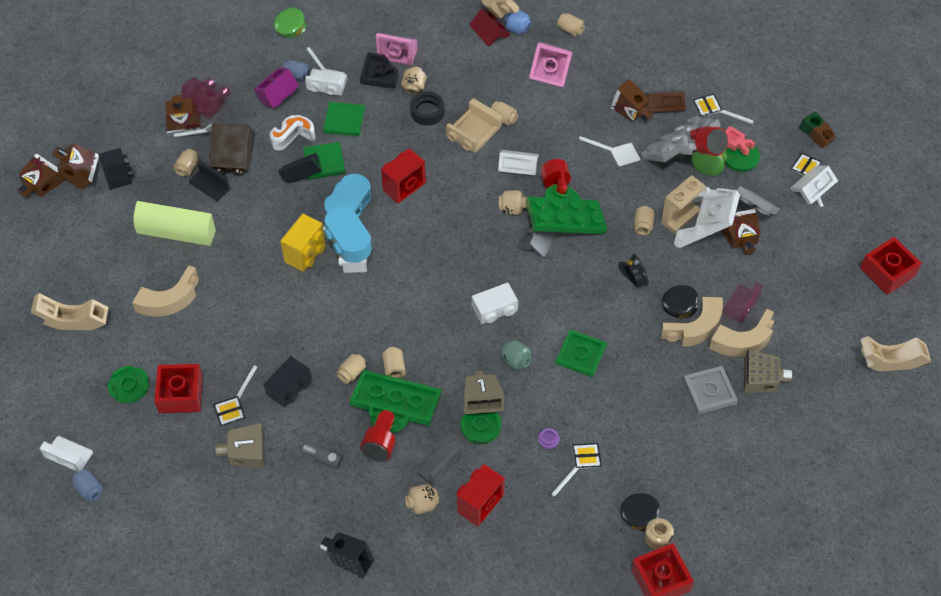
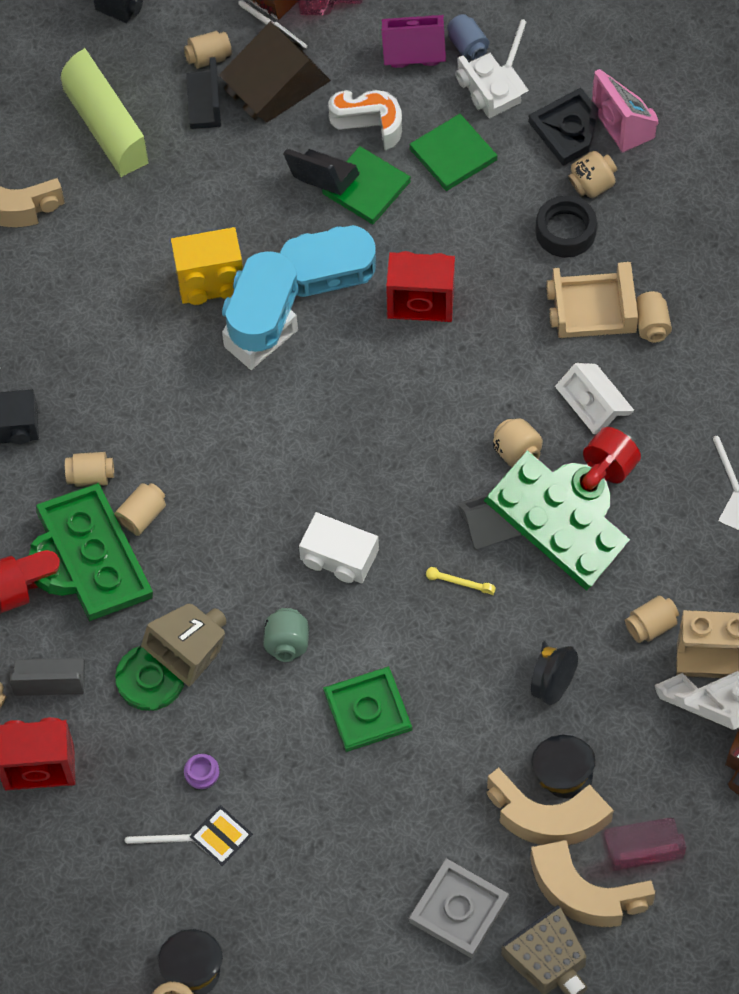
camera: 50 degrees right, 5 degrees up
none -> light yellow hinge [426,567,496,595]

